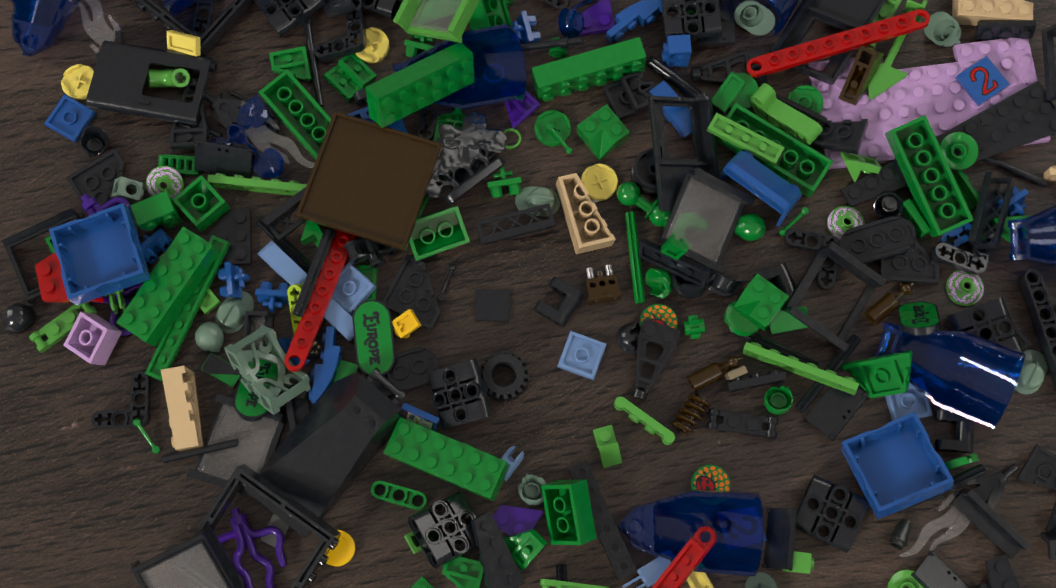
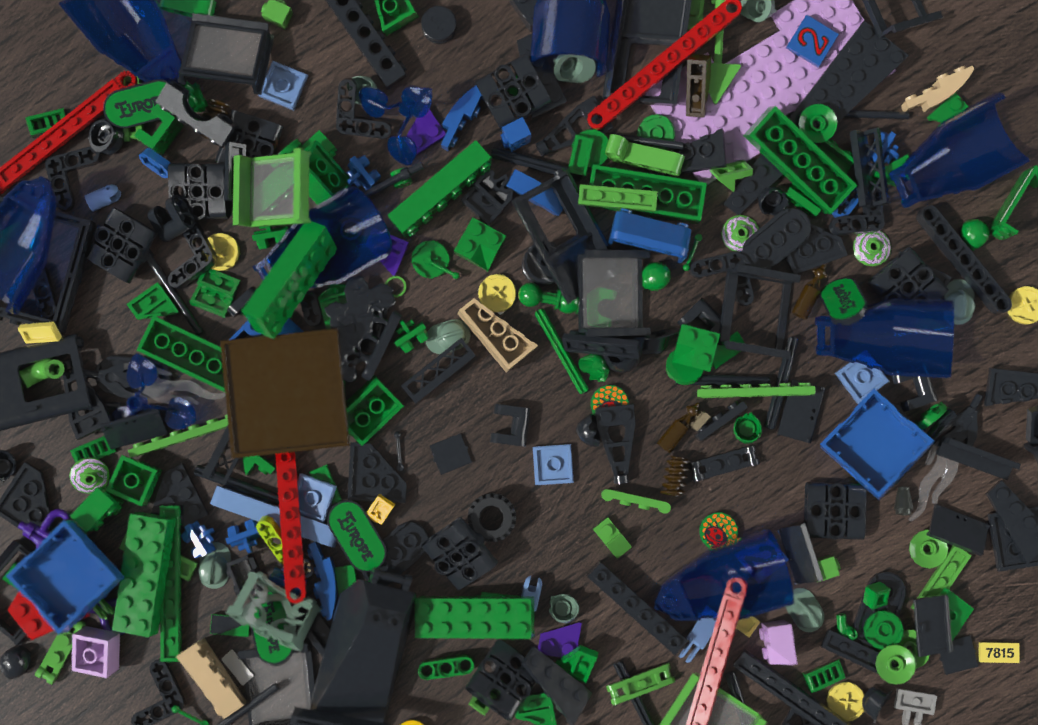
camera: 30 degrees left, 10 degrees up
sand green brick [111,176,144,204] -> none
blue hips [141,228,173,264] -> none
sand green hair [195,321,224,352] -> none
black axle [293,229,335,317] -> none
black axle [343,237,400,269] -> none
blue tile [401,403,439,432] -> none
green brick [541,479,597,545] -> none
dark brown piece [586,264,622,305] -> none
green tile [661,234,689,260] -> none
green gear [683,315,705,339] -> none
green wing [841,350,913,398] -> none
none -> white sticker [222,650,253,685]

